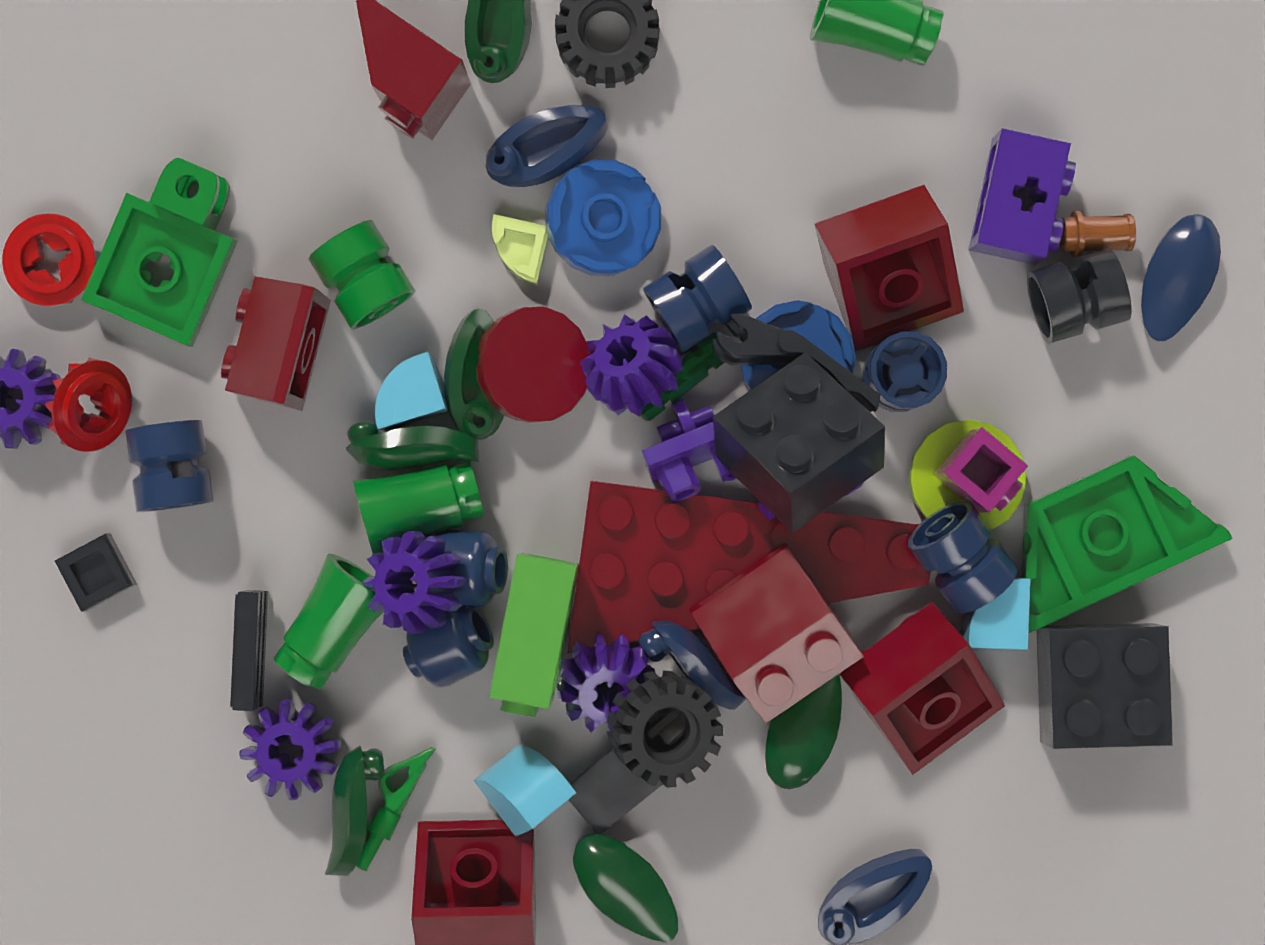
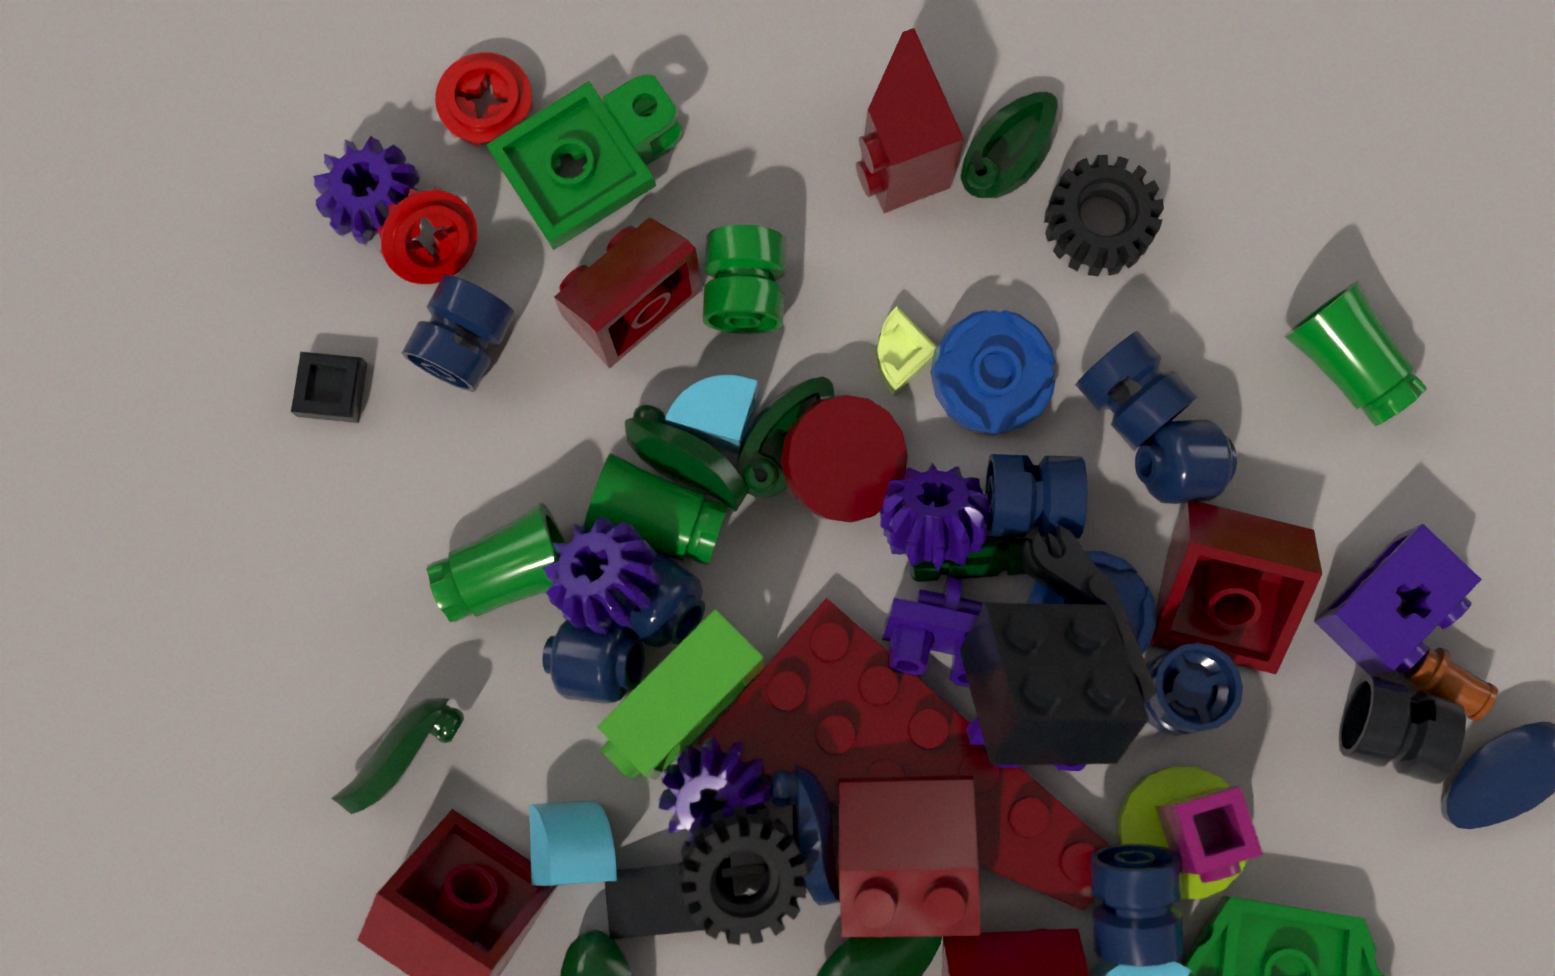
camera: 35 degrees right, 10 degrees down
black tile [230,590,268,711] -> none
dark purple gear [239,699,341,800] -> none
green hand [356,747,437,871] -> none
dark blue arm [485,105,608,187] -> none
none -> dark blue wheel [1075,331,1198,451]
none -> dark blue head [1135,419,1237,504]

